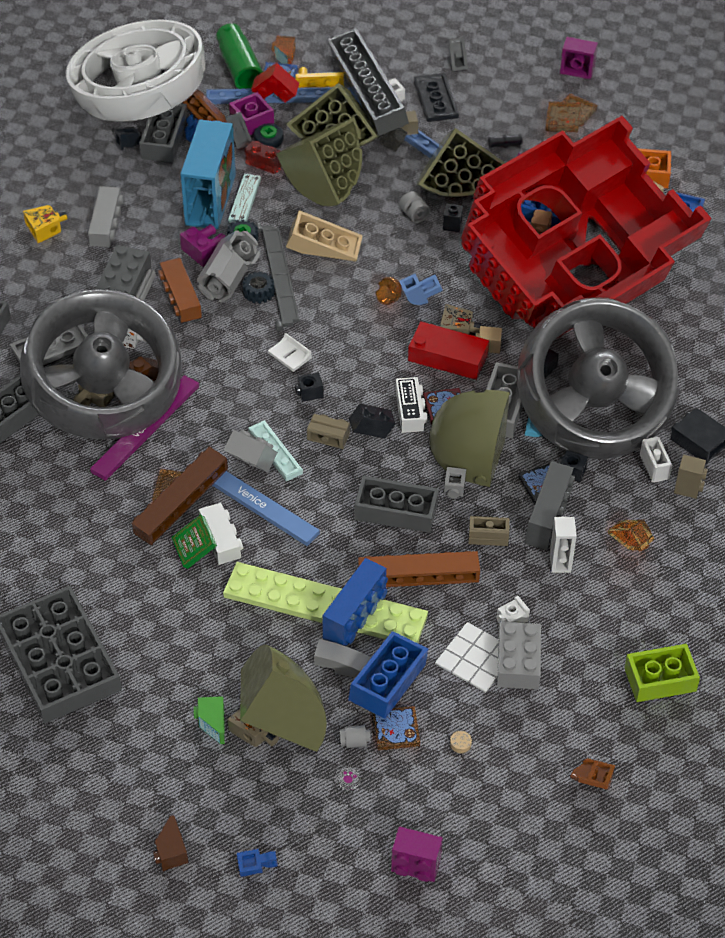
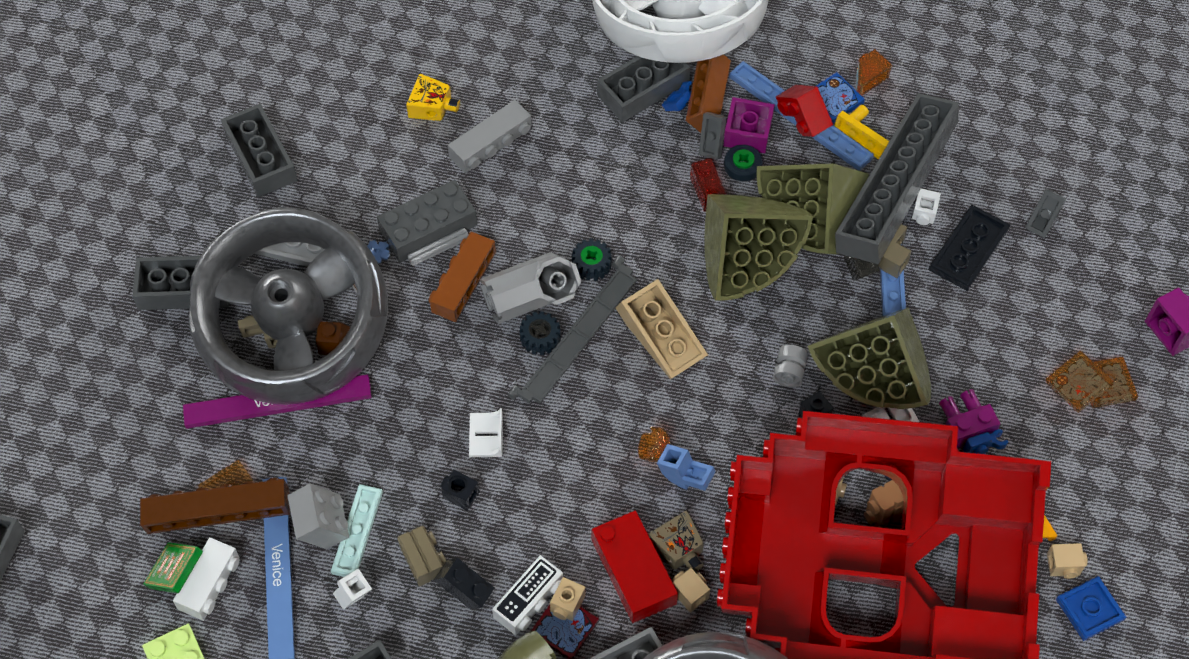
camera: 45 degrees right, 10 degrees up
black brick [115,127,142,150] -> none
magenta brick [180,224,226,267] -> none
dark azure brick [181,120,236,230] -> none
green piece [216,23,263,89] -> none
light aqua tile [228,174,261,223] -> none
black pin [488,134,523,148] -> none
orange brick [639,149,671,189] -> none
none -> white brick [333,569,372,610]
none -> tan brick [550,577,585,621]

